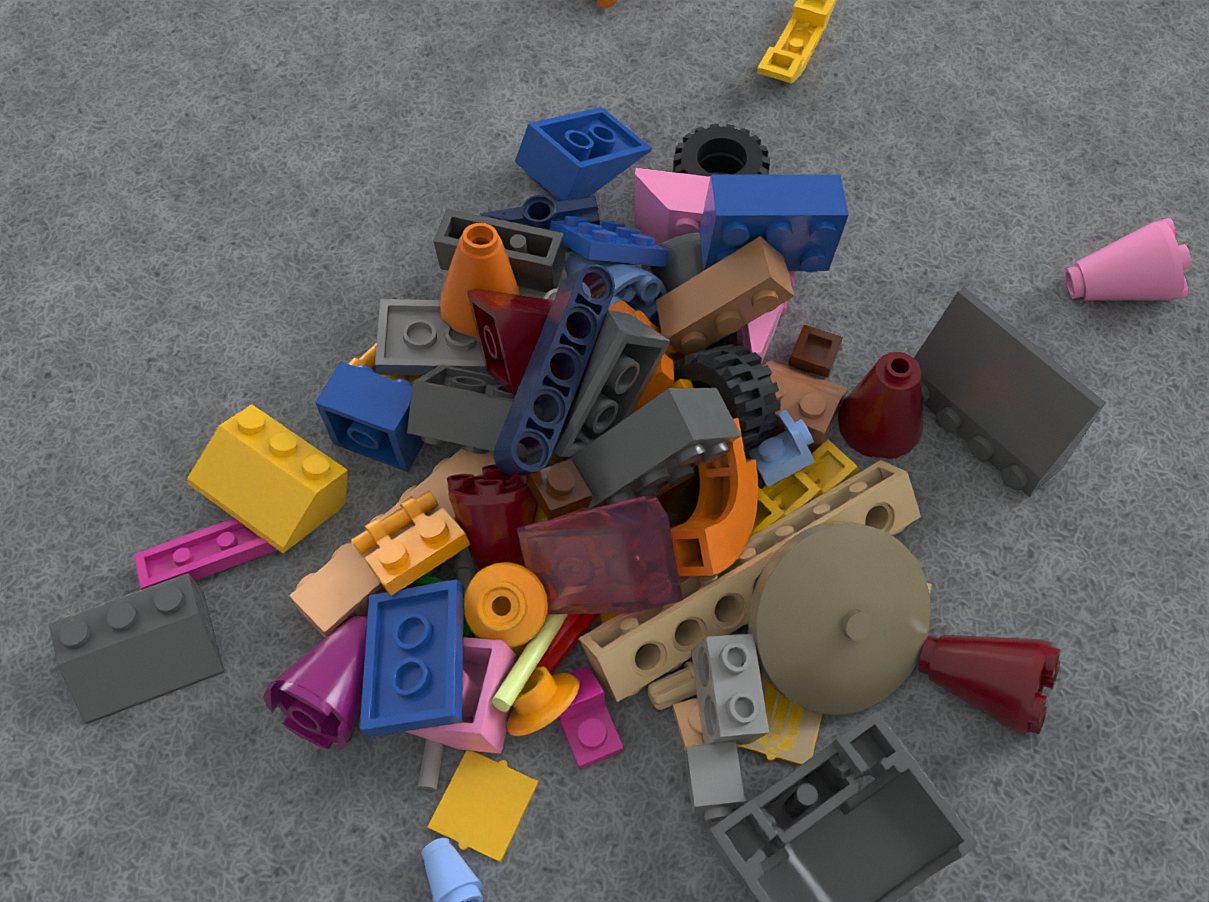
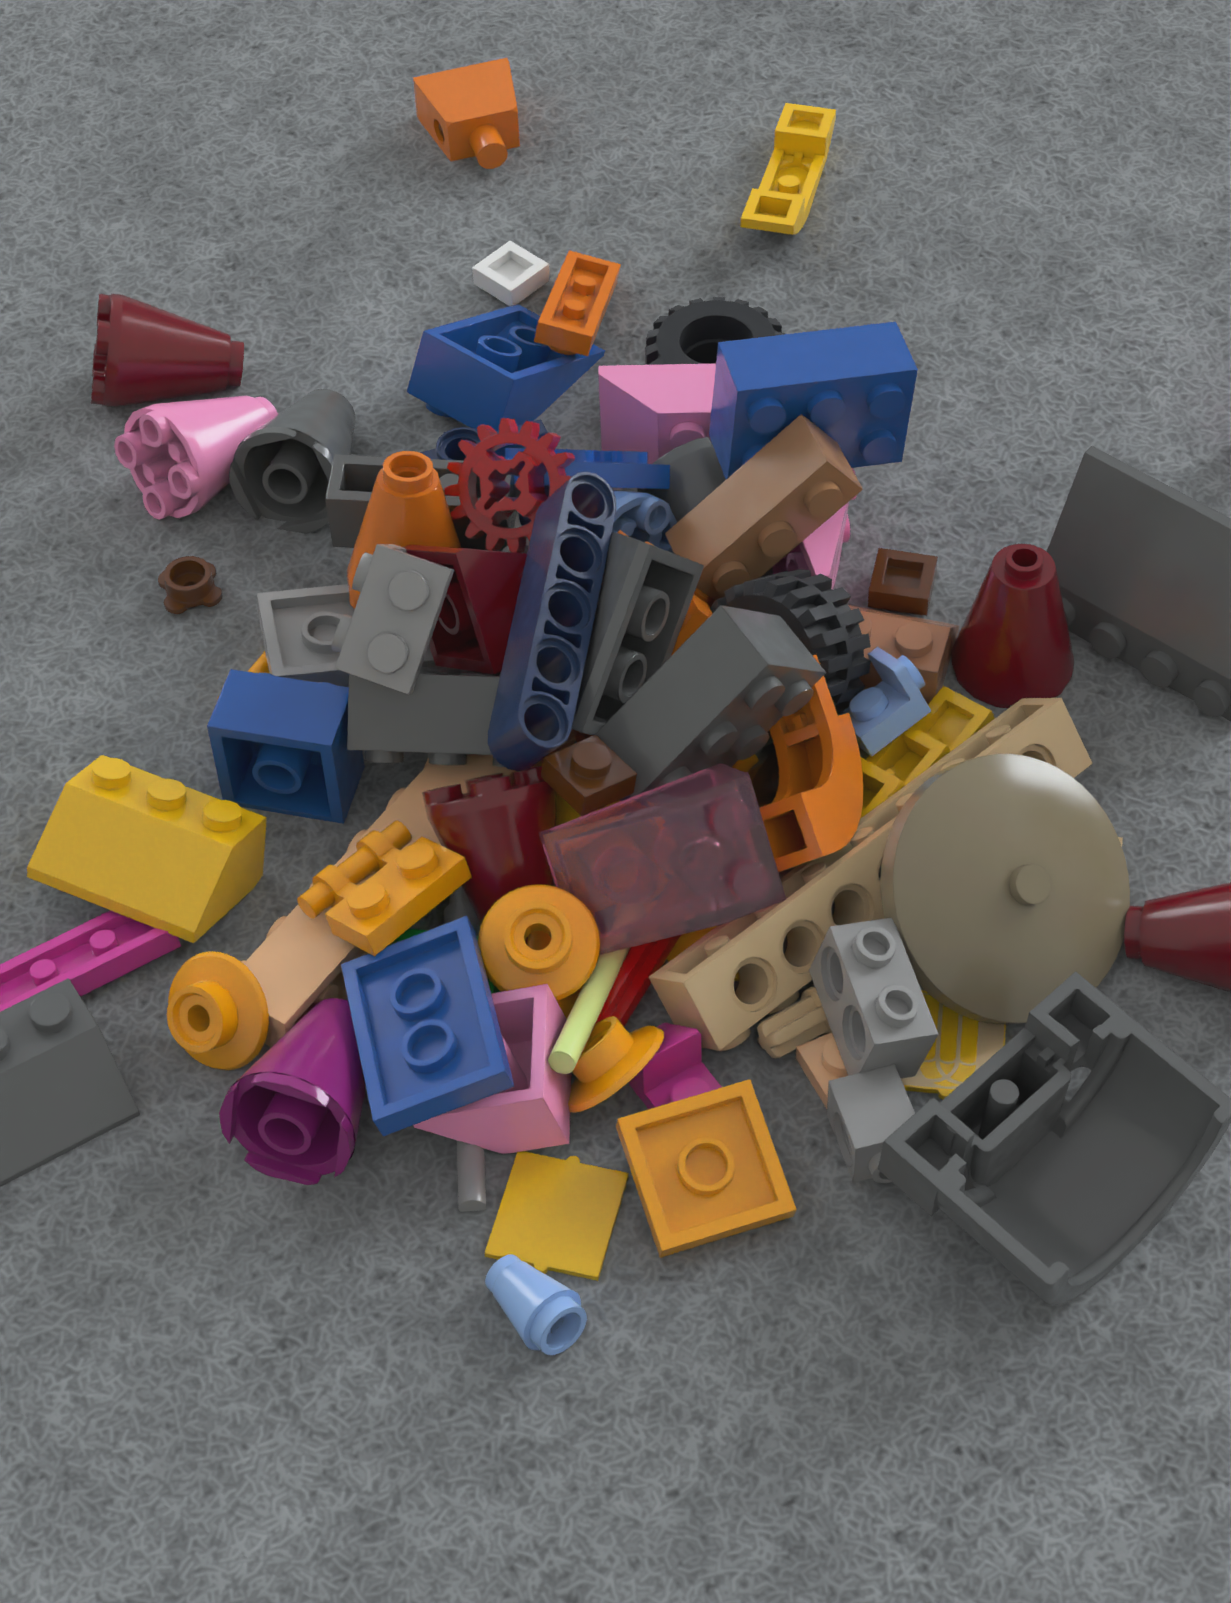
camera: 10 degrees left, 10 degrees down
none -> dark red cone [91,294,244,407]
none -> bright pink cone [114,396,278,520]
none -> reddish brown plate [158,556,223,614]
none -> light orange piece [167,951,269,1070]
none -> dark grey cone [229,389,356,533]
none -> light grey bracket [331,544,454,695]
none -> red gear [444,418,575,553]
none -> white plate [472,241,550,306]
none -> orange plate [534,250,621,356]
none -> light orange plate [616,1079,797,1258]

